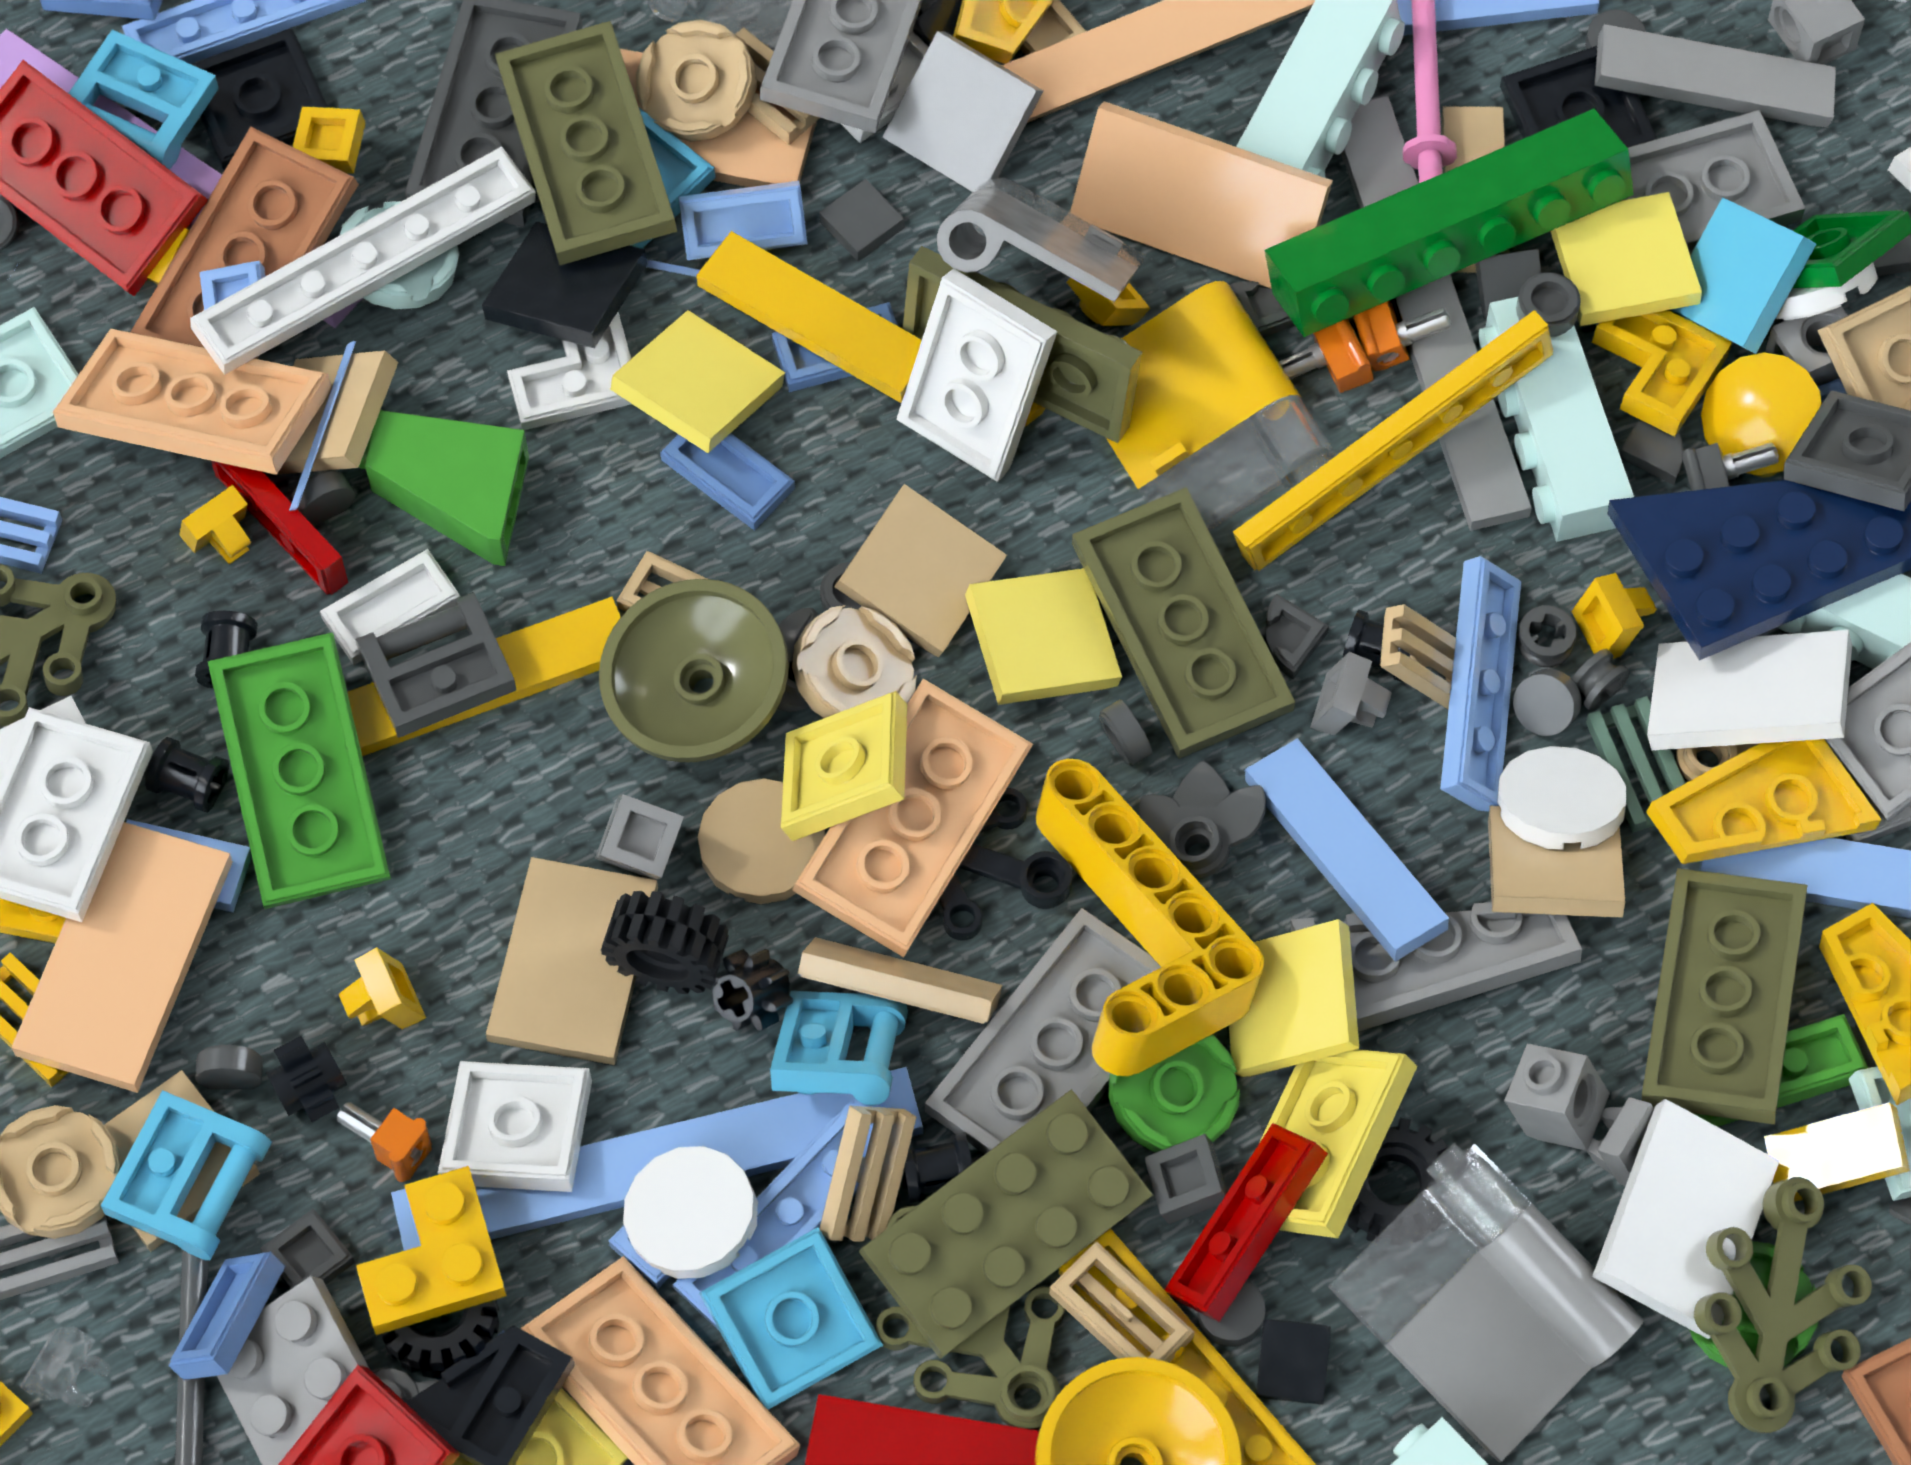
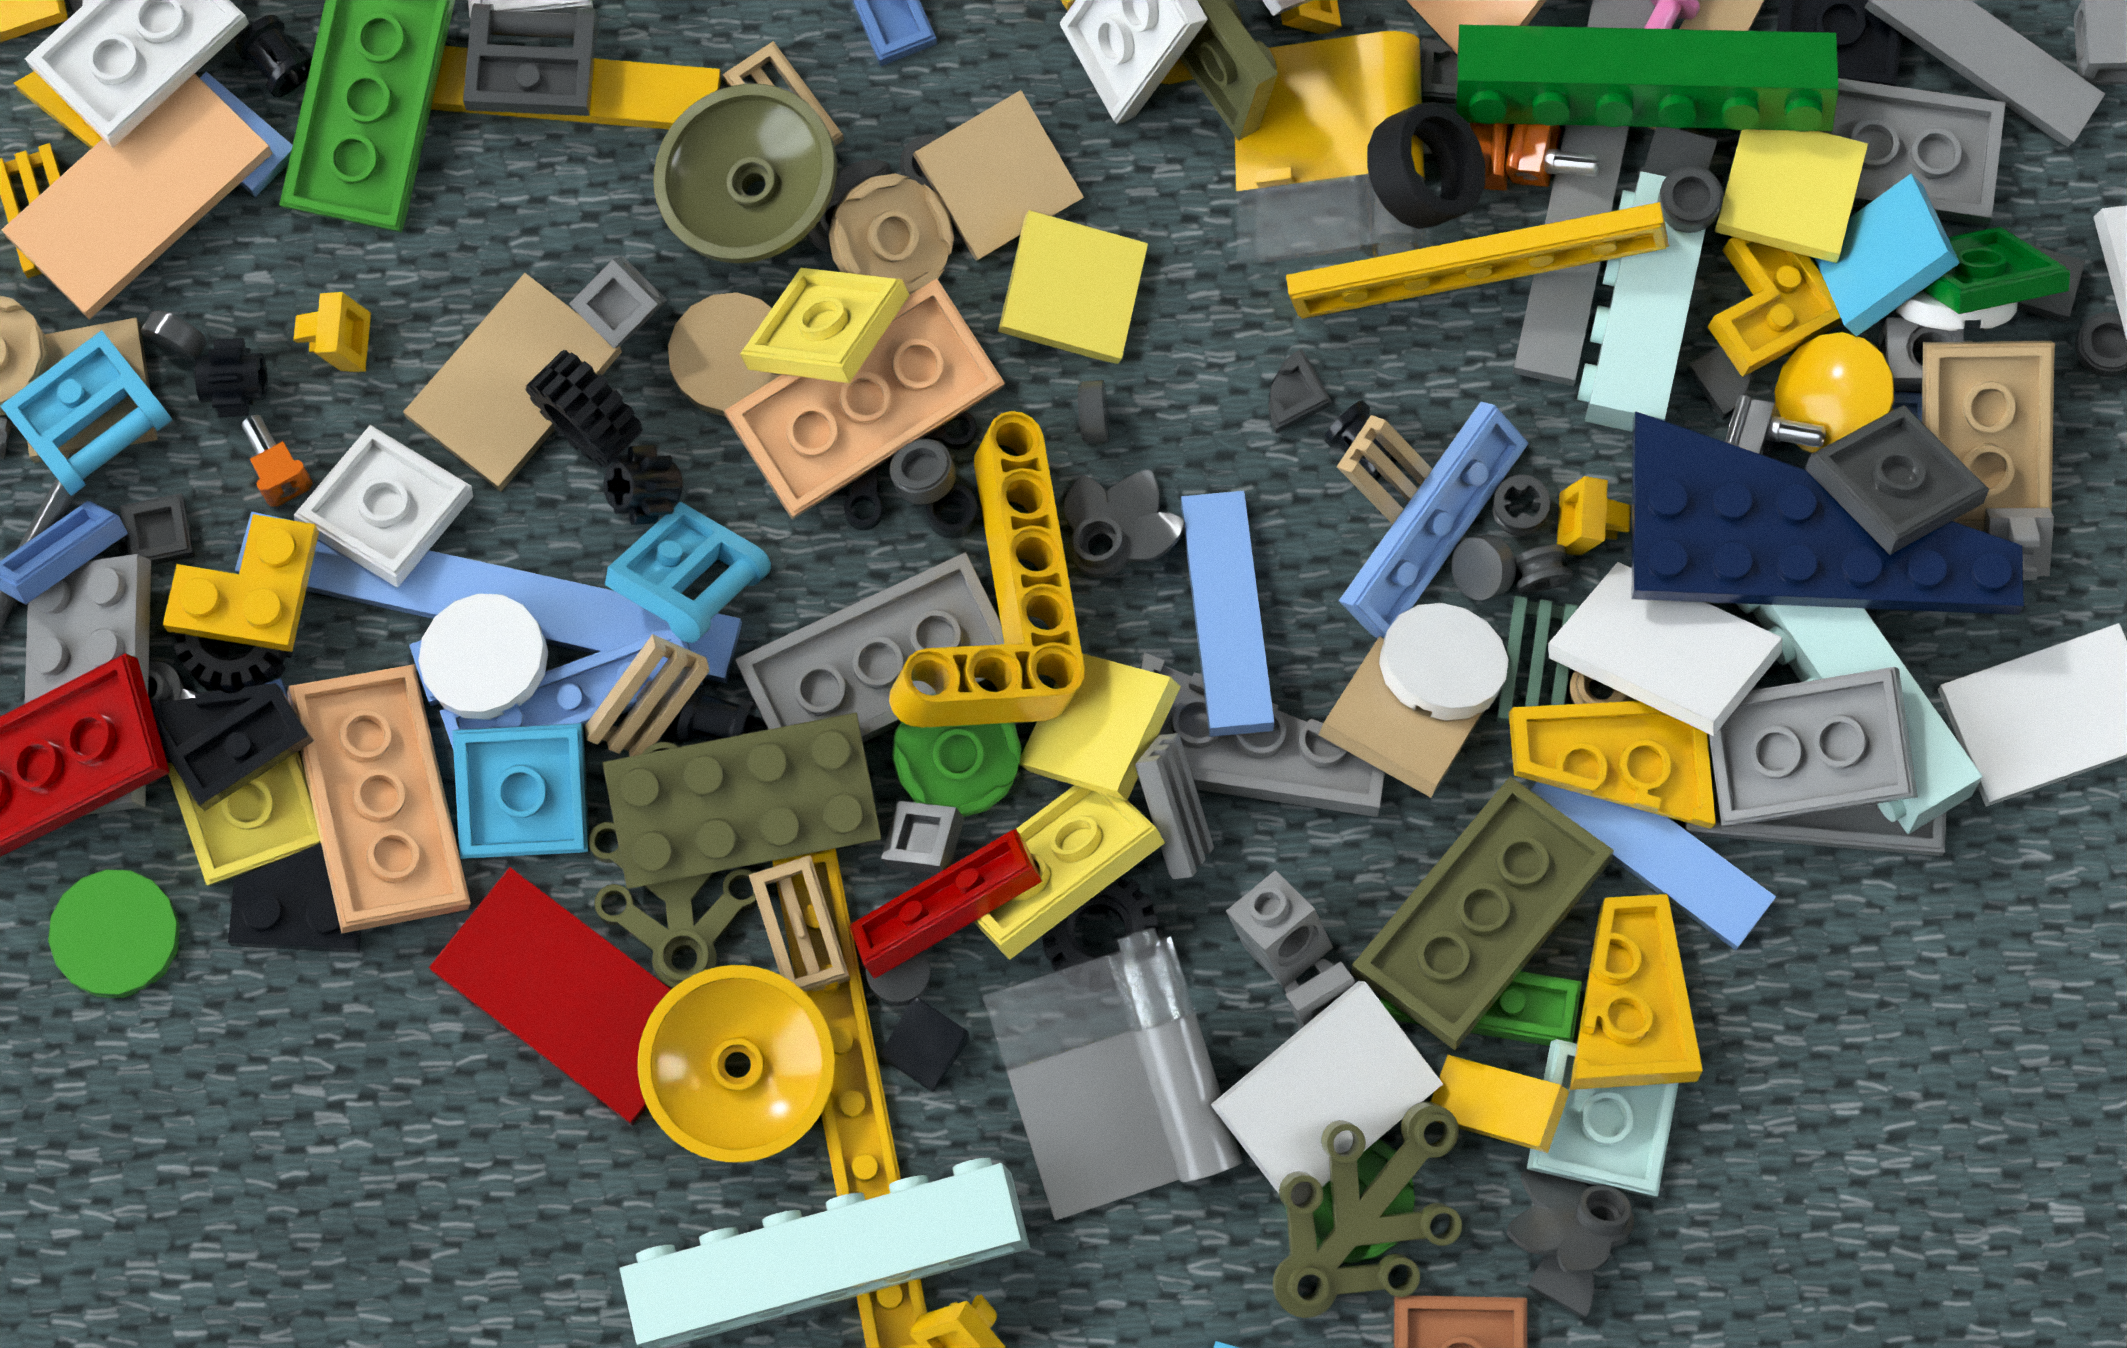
camera: 30 degrees right, 10 degrees up
tan tile [798,937,1003,1024] -> none
olive plate [1072,487,1295,759] -> none
light grey tile [1310,651,1392,735] -> none
none -> dark grey tile [890,439,956,505]
none -> light grey tile [1135,733,1214,879]
none -> black tyre [1367,102,1485,229]

